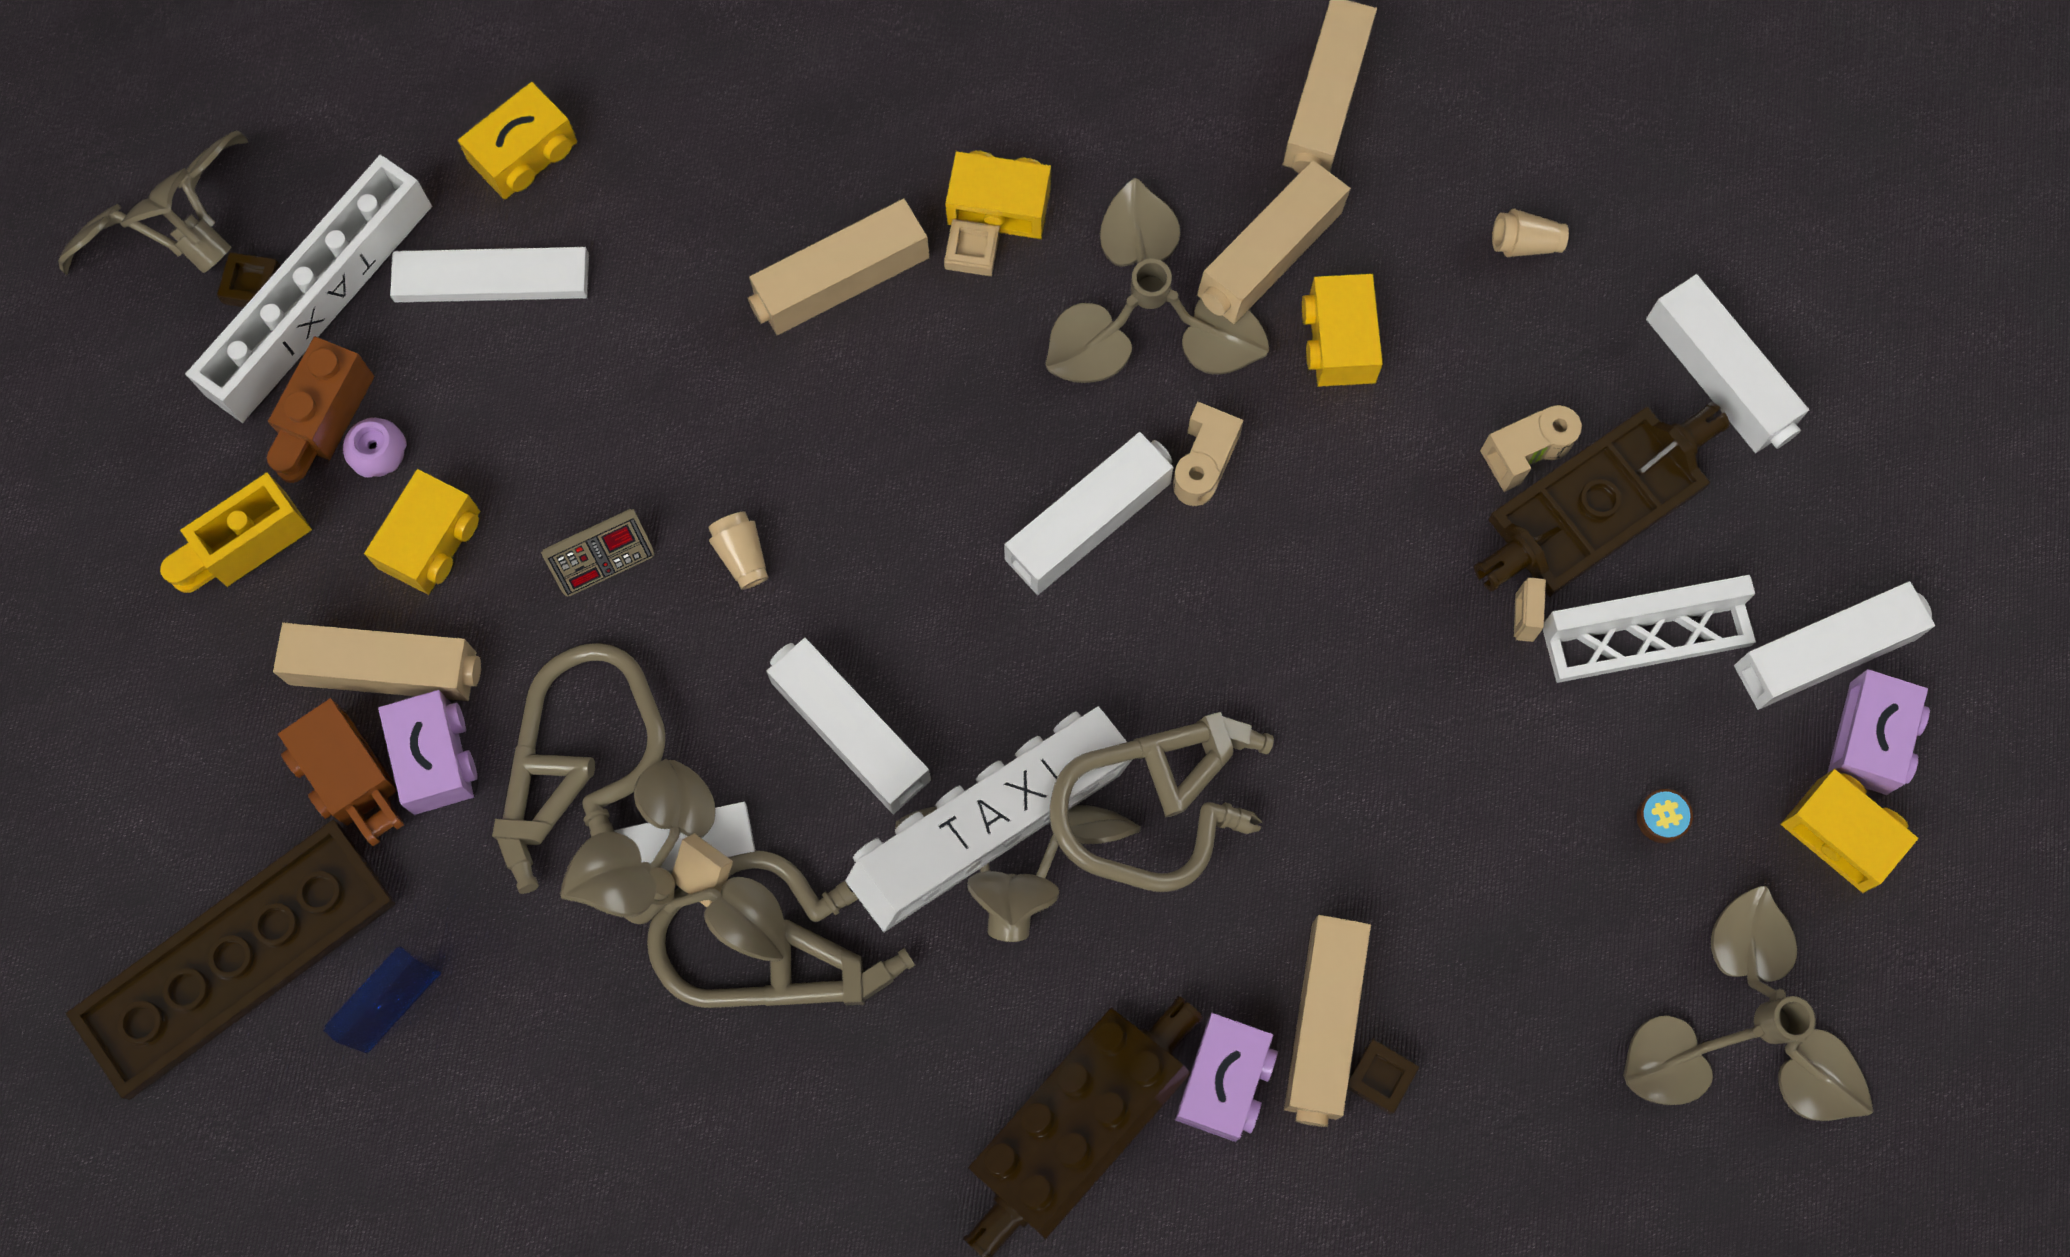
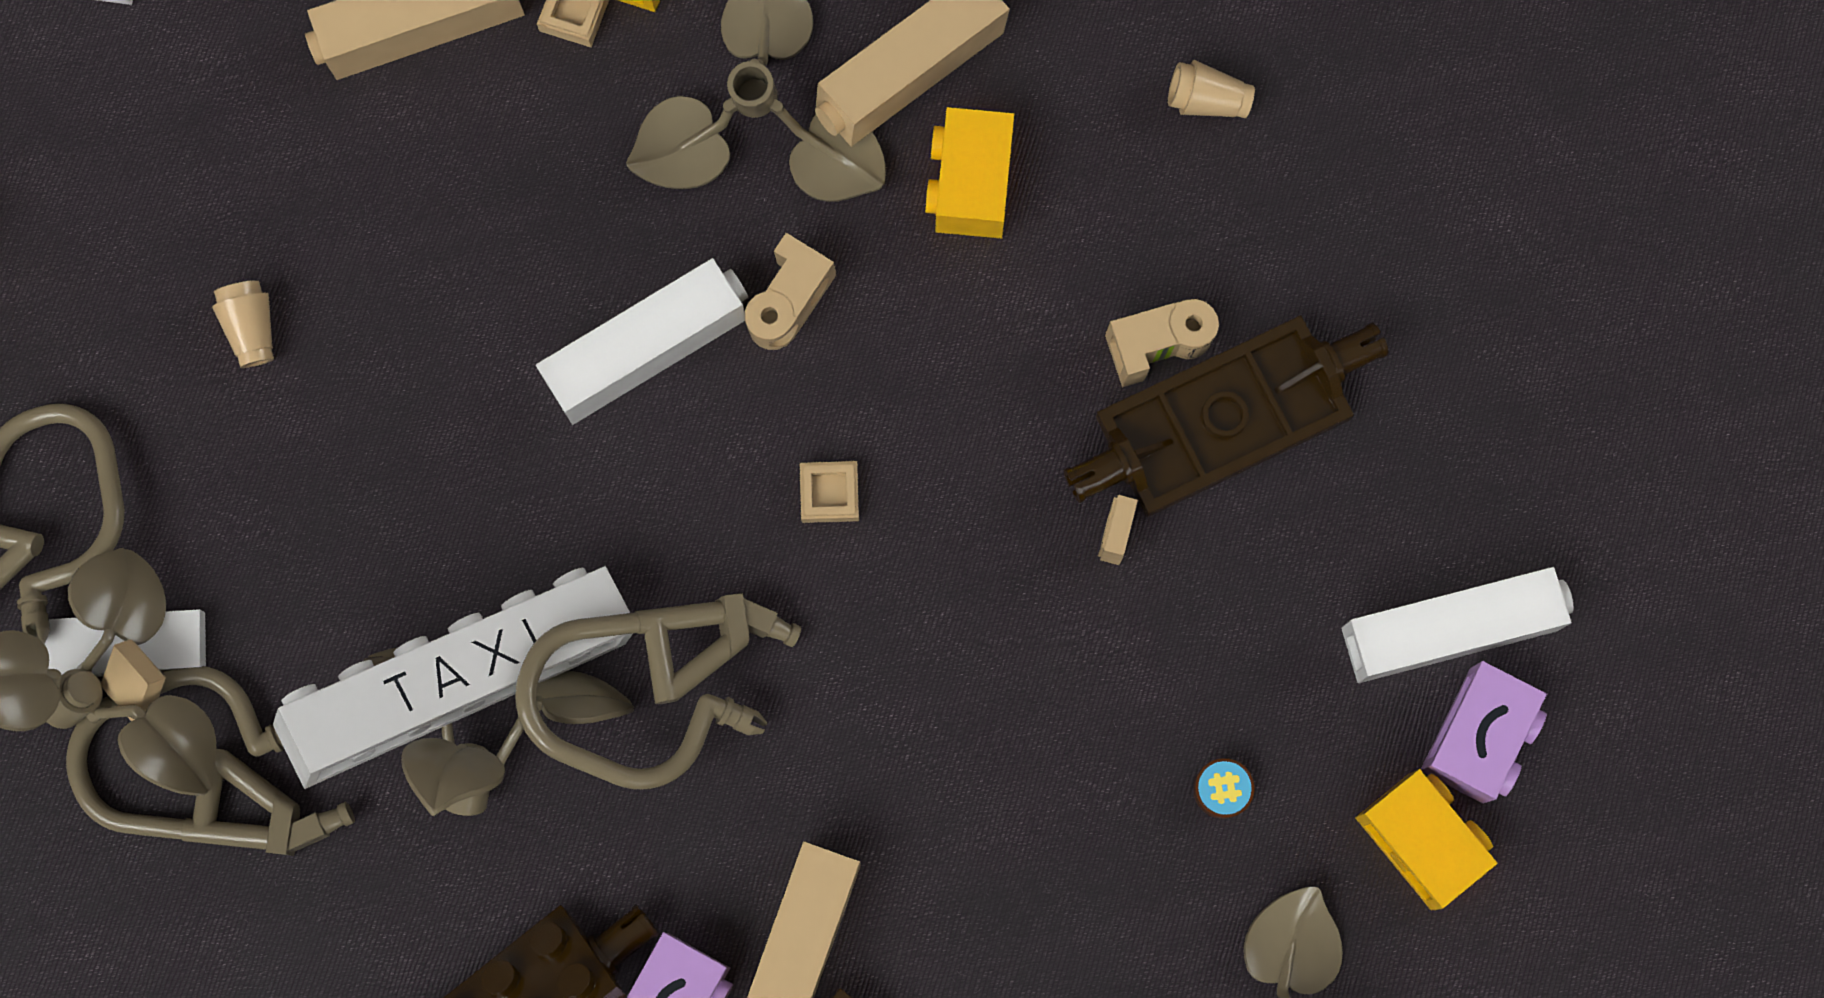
camera: 10 degrees right, 5 degrees up
slope [541,509,655,597] -> none
white brick [767,638,931,814] -> none
white fence [1543,575,1756,683] -> none
white brick [1646,274,1809,453] -> none
none -> tan tile [800,461,859,523]

